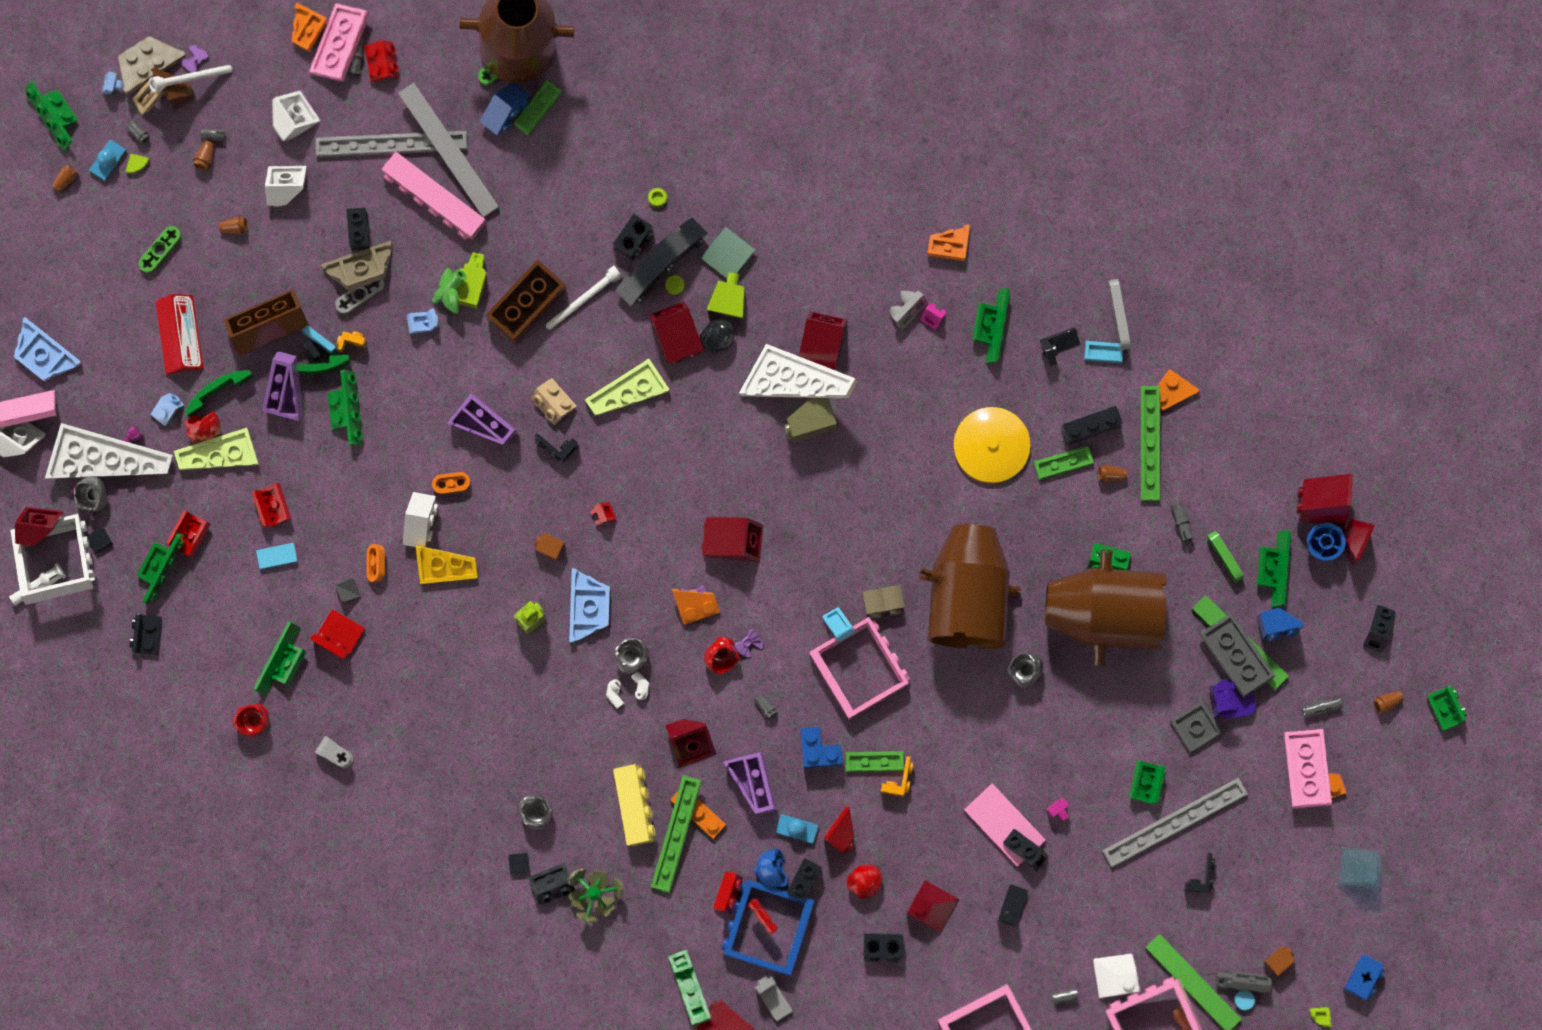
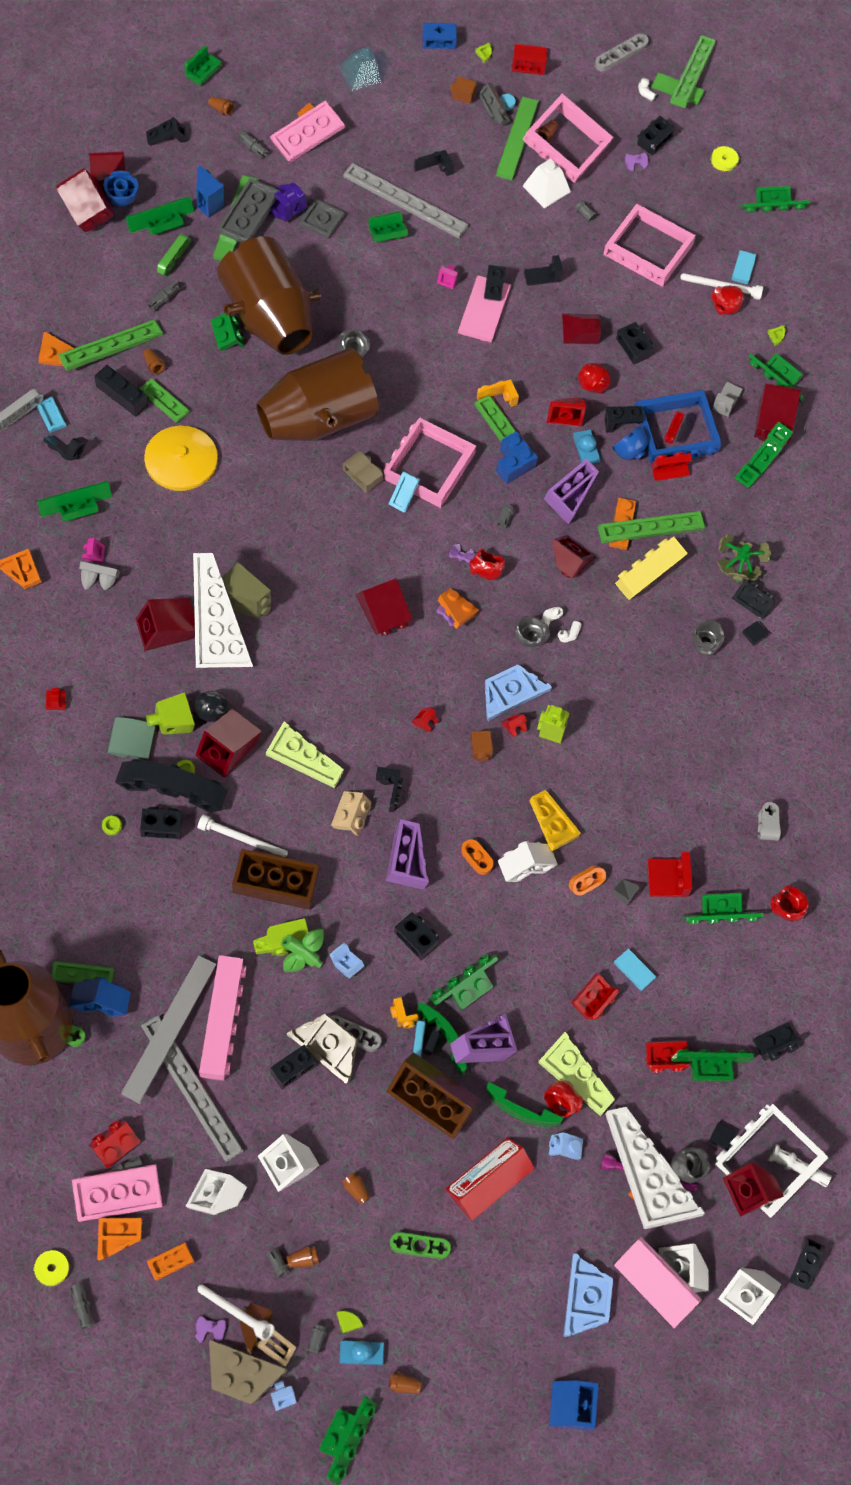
camera: 130 degrees left, 15 degrees down
none -> red tile [46,688,66,710]
none -> orange plate [147,1242,195,1282]
none -> black brick [394,912,439,960]
none -> red tile [501,713,527,737]

